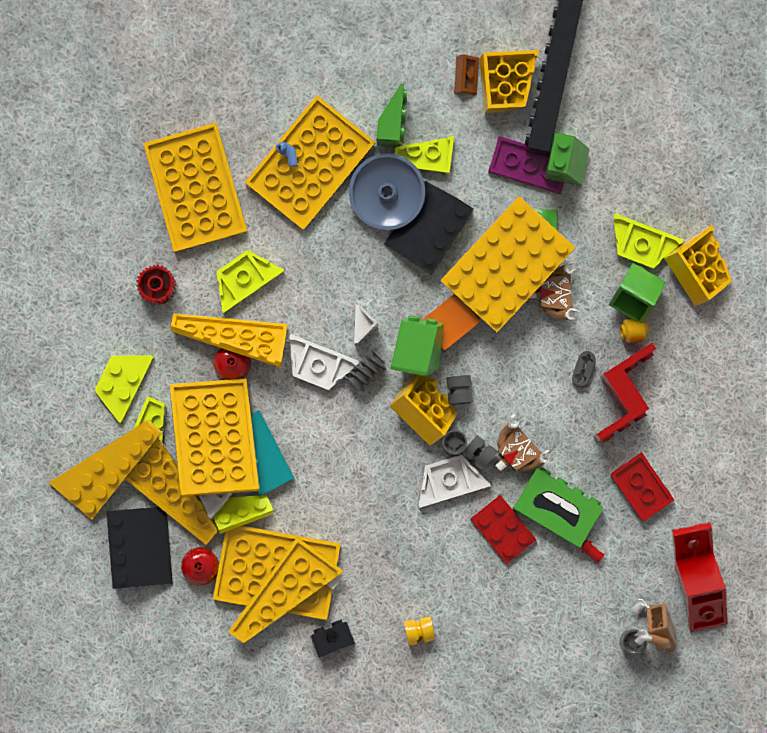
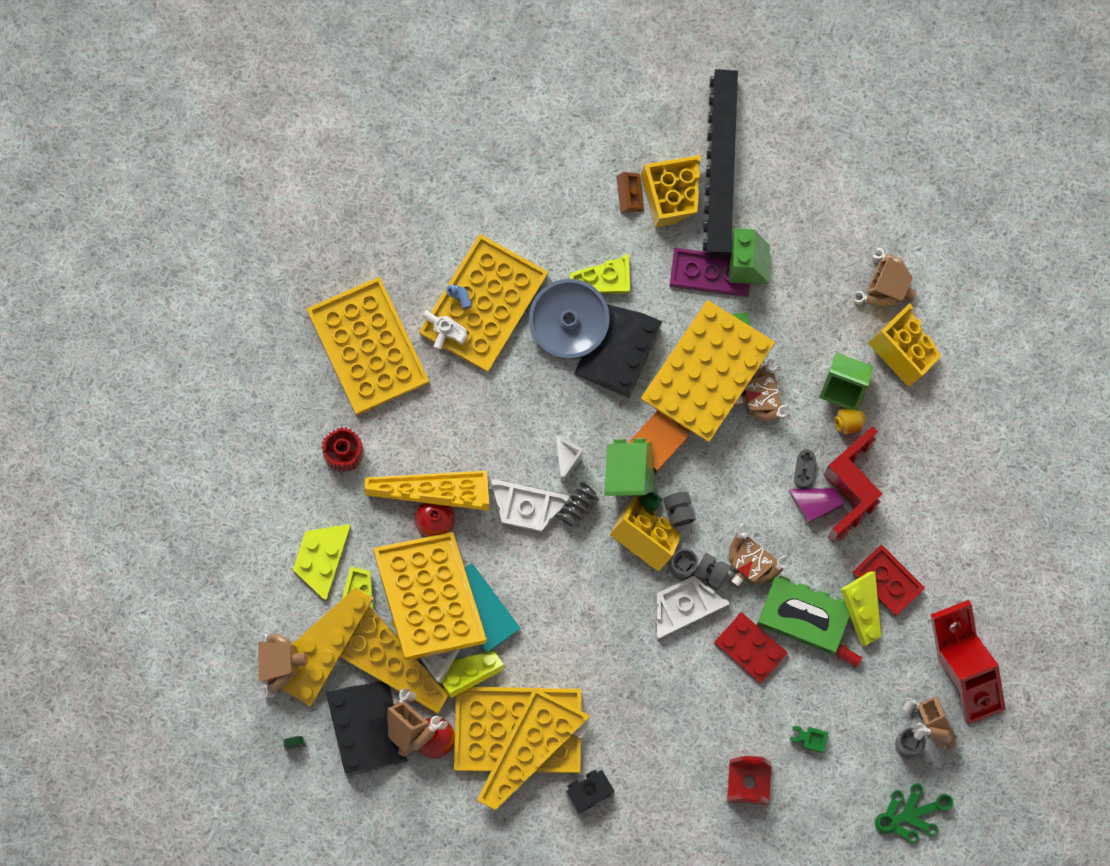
camera: 15 degrees left, 10 degrees down
neon yellow wing [216,250,284,313] -> none
bright green slope [377,84,407,147] -> none
yellow wheel [404,616,436,646] -> none
neon yellow wing [613,213,684,269] -> none
none -> medium nougat torso [258,633,308,698]
none -> dark green tile [283,736,306,750]
none -> medium nougat torso [387,689,447,756]
none -> white piece [422,310,468,350]
none -> dark green tile [639,492,663,514]
none -> red hose [727,756,772,805]
none -> magenta slope [789,488,845,523]
none -> green plate [789,726,829,753]
none -> neon yellow wing [840,572,881,646]
none -> medium nougat torso [854,248,917,306]
none -> green plant [875,783,954,843]

